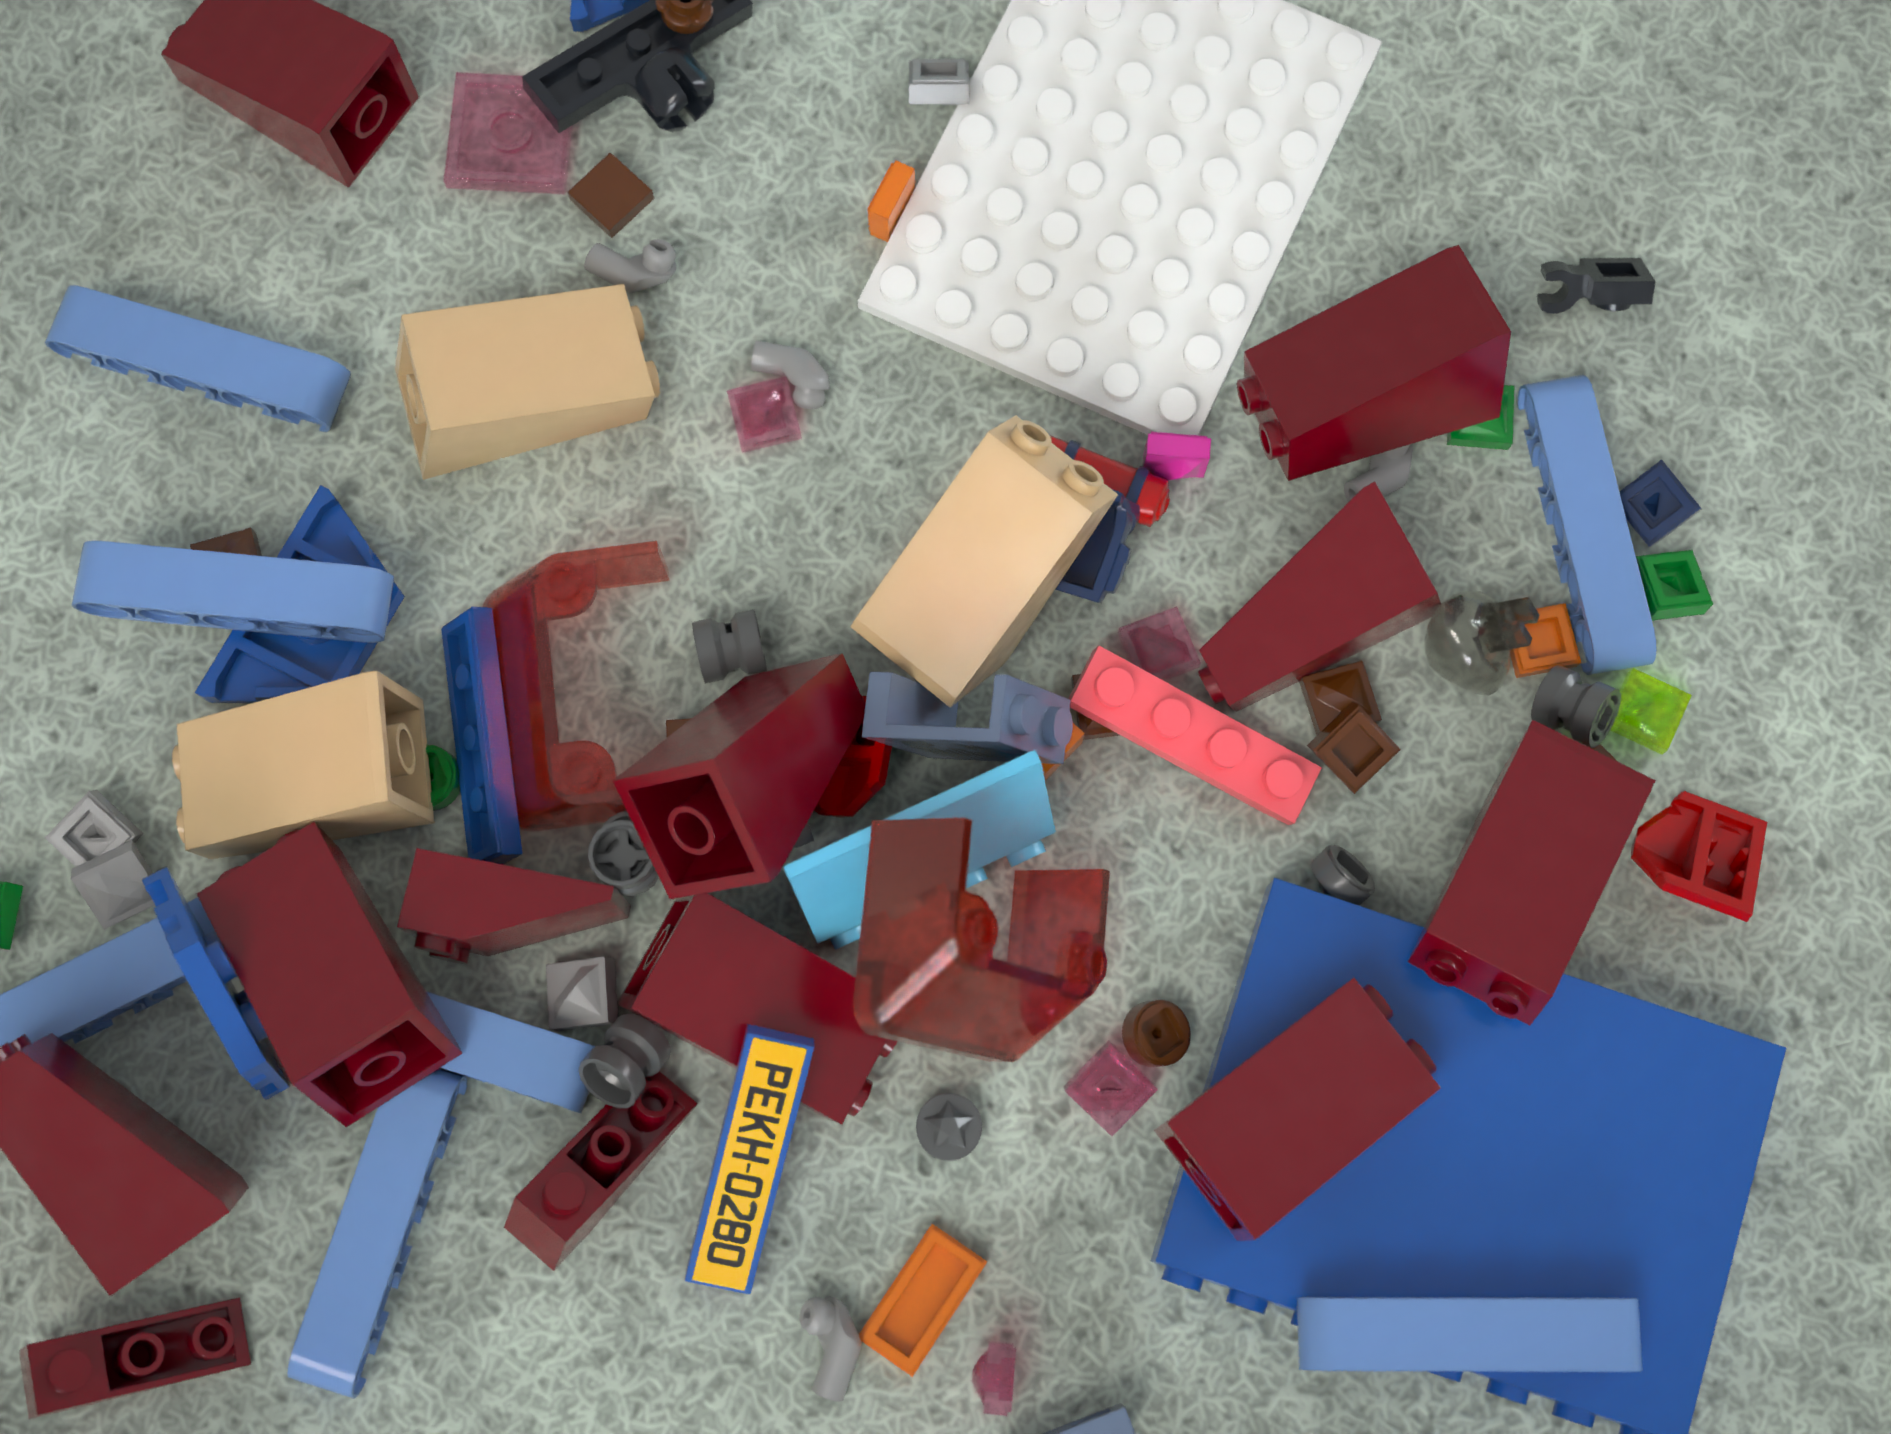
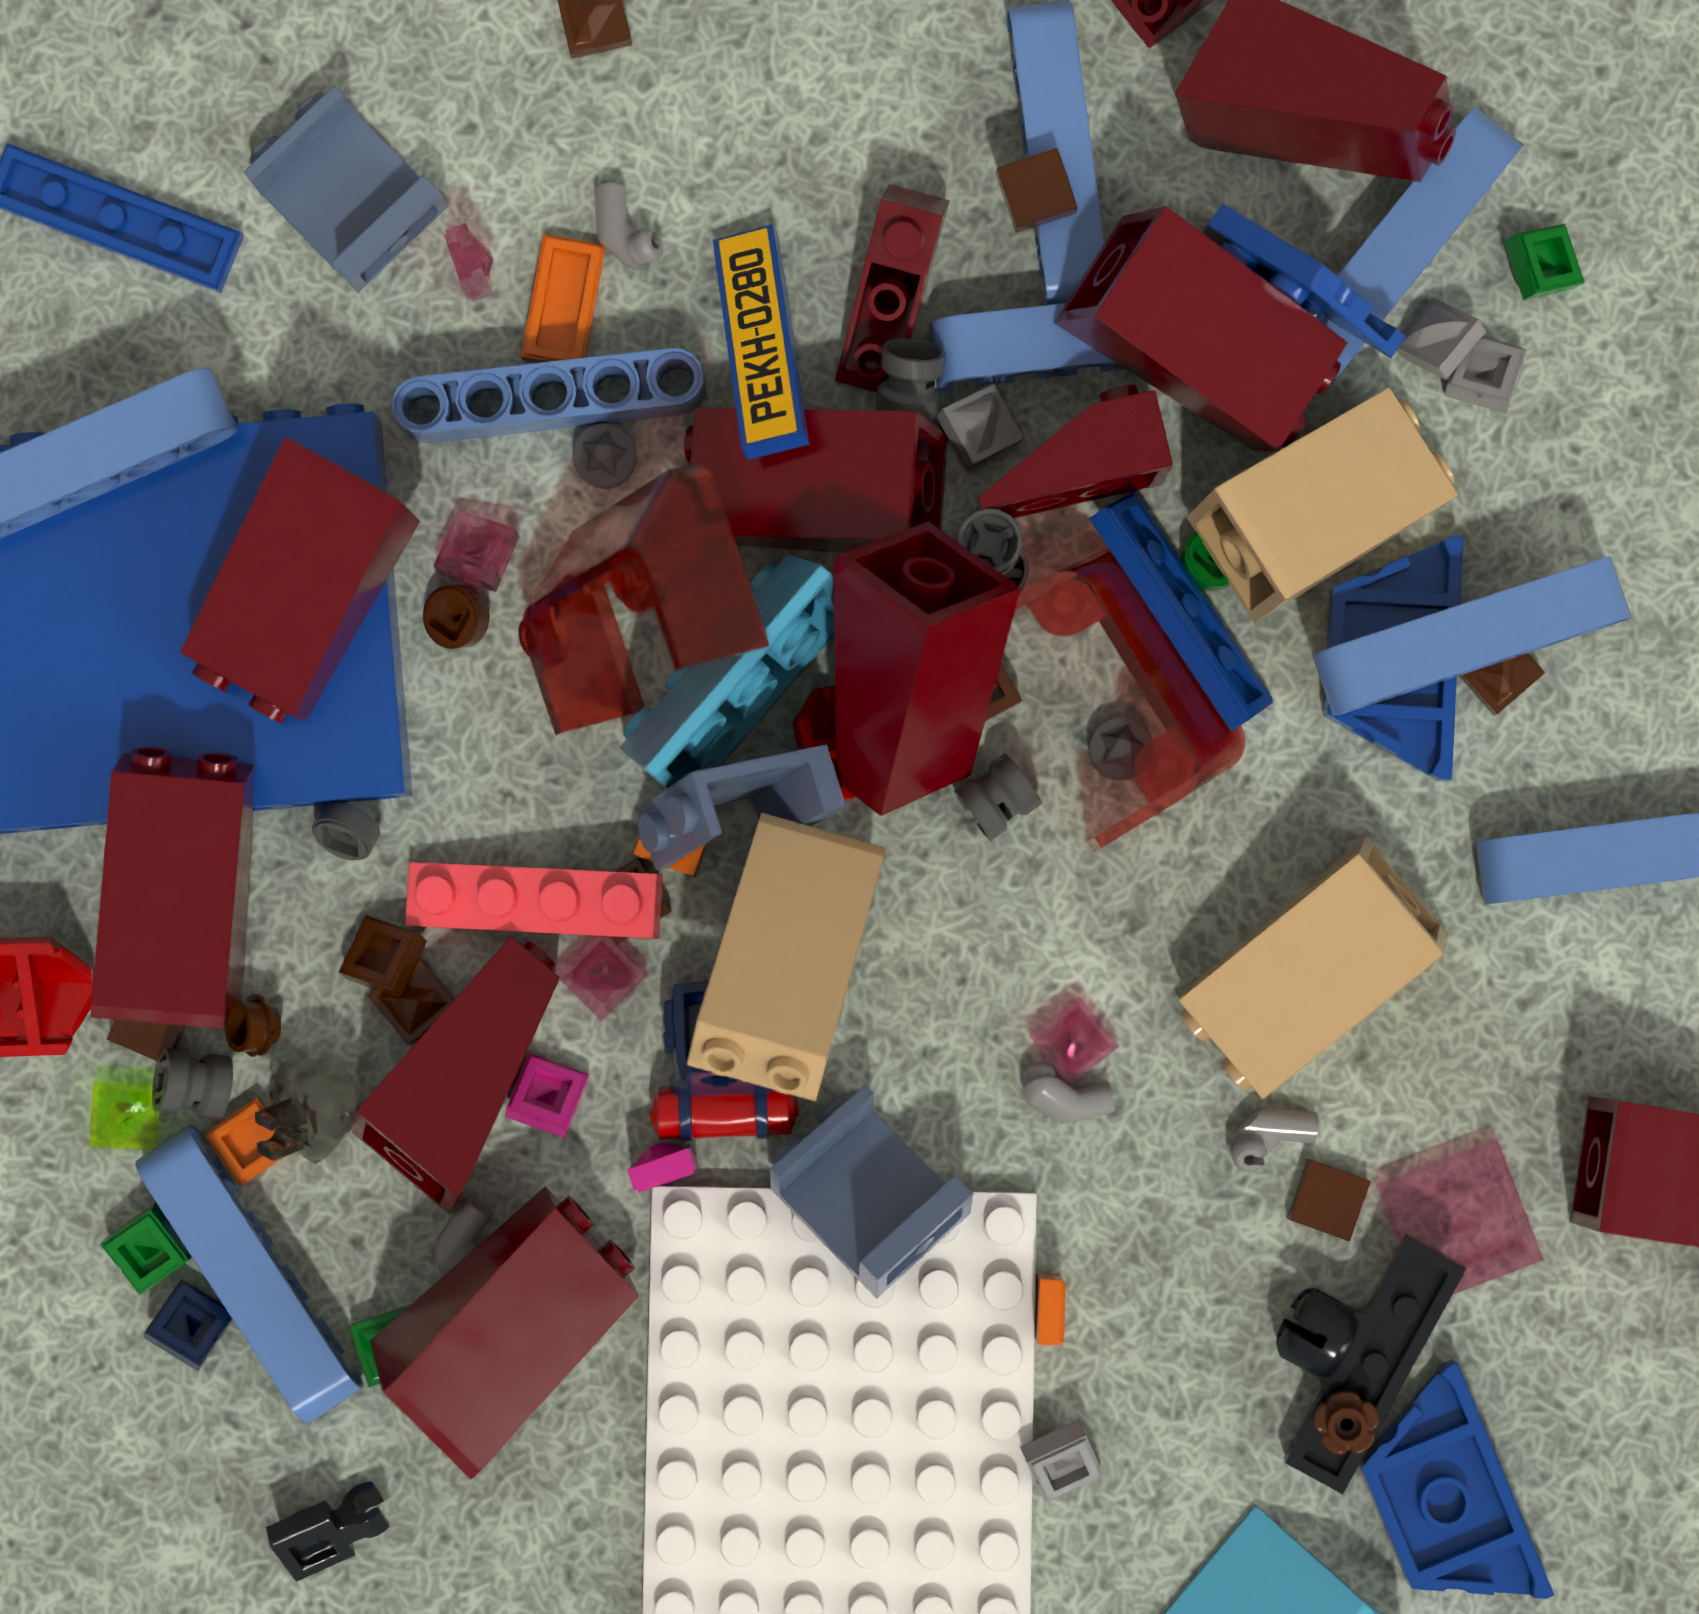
camera: 155 degrees right, 10 degrees up
none -> reddish brown plate [225,994,281,1057]
none -> medium blue beam [391,348,706,443]
none -> dark pink tile [505,1053,589,1138]
none -> sand blue panel [770,1085,973,1299]
none -> reddish brown tile [995,148,1078,233]
none -> dark grey tile [1088,716,1153,781]

